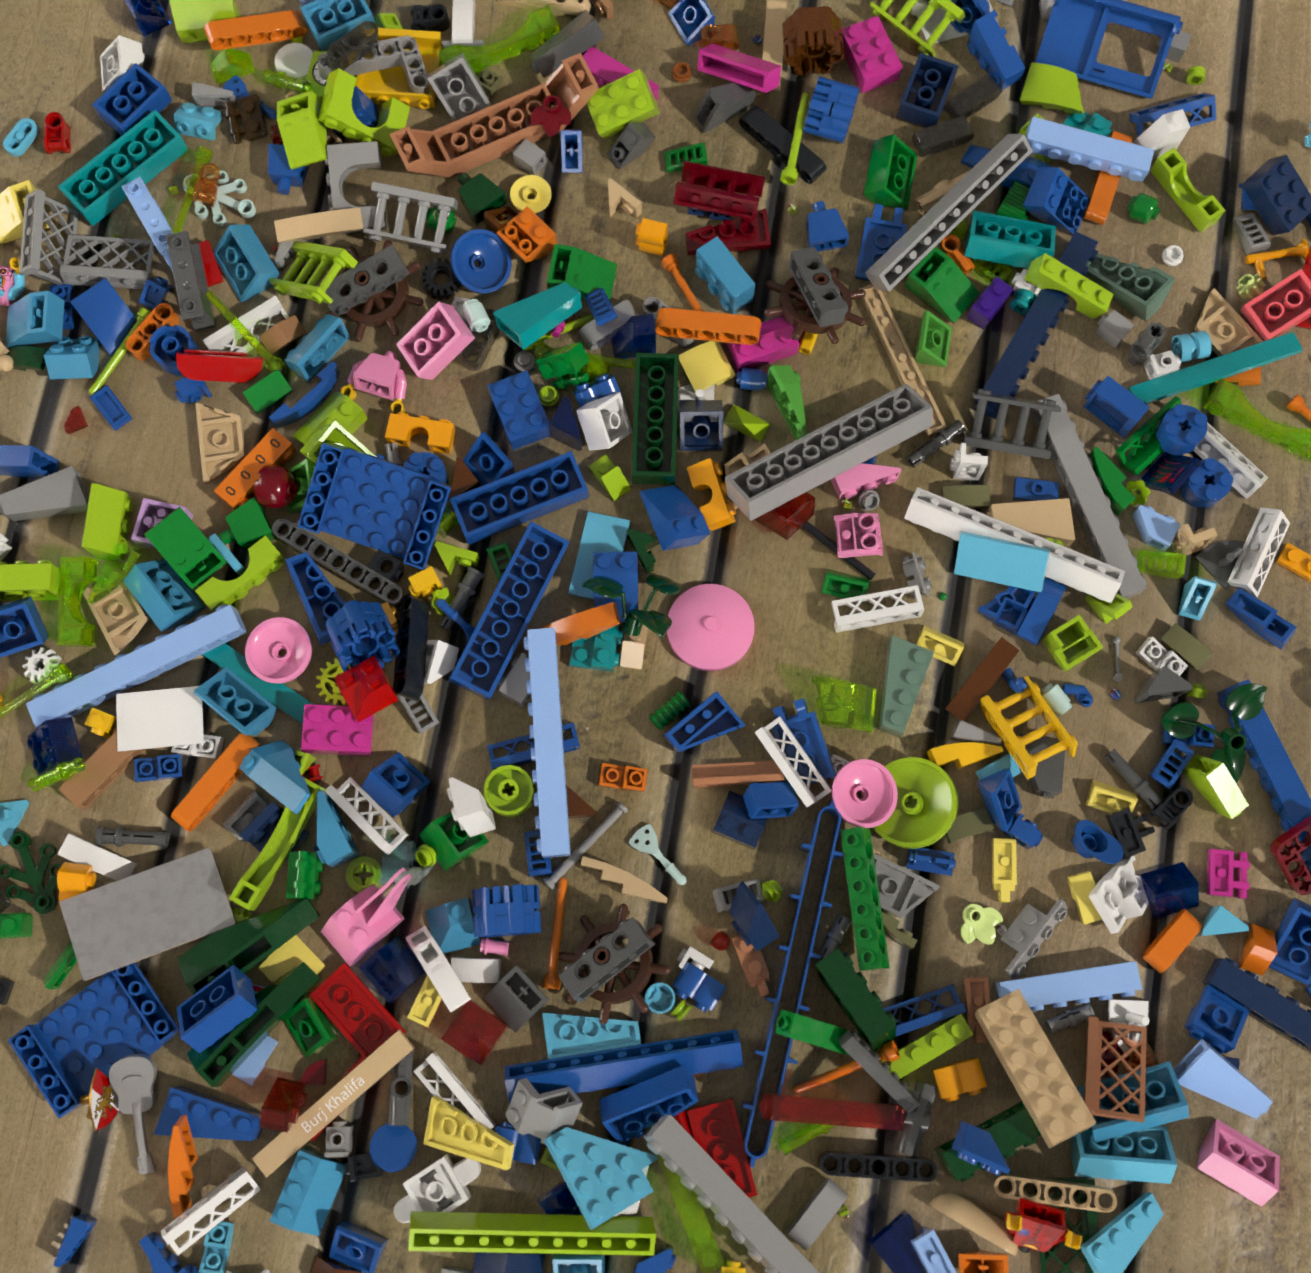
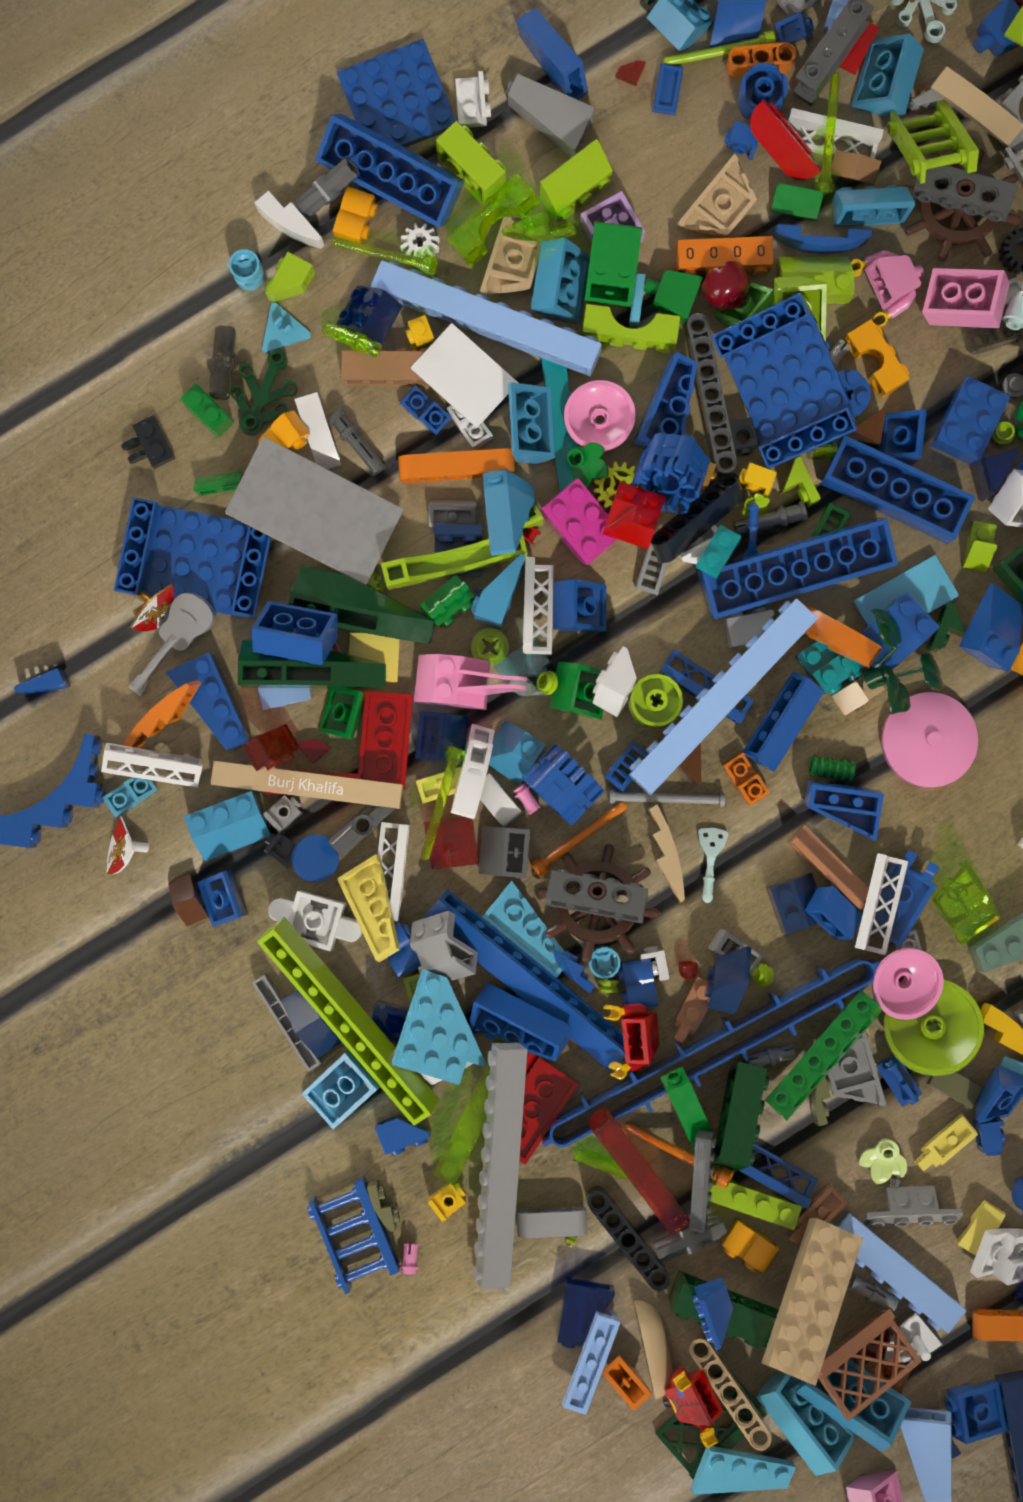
camera: 50 degrees right, 10 degrees up
none -> clear neon green piece [420,746,466,860]
none -> blue slope [553,949,595,993]
none -> green plate [567,442,609,489]
none -> red torso [603,1003,660,1079]
none -> teal plate [696,525,741,579]
none -> blue brick [742,672,825,772]

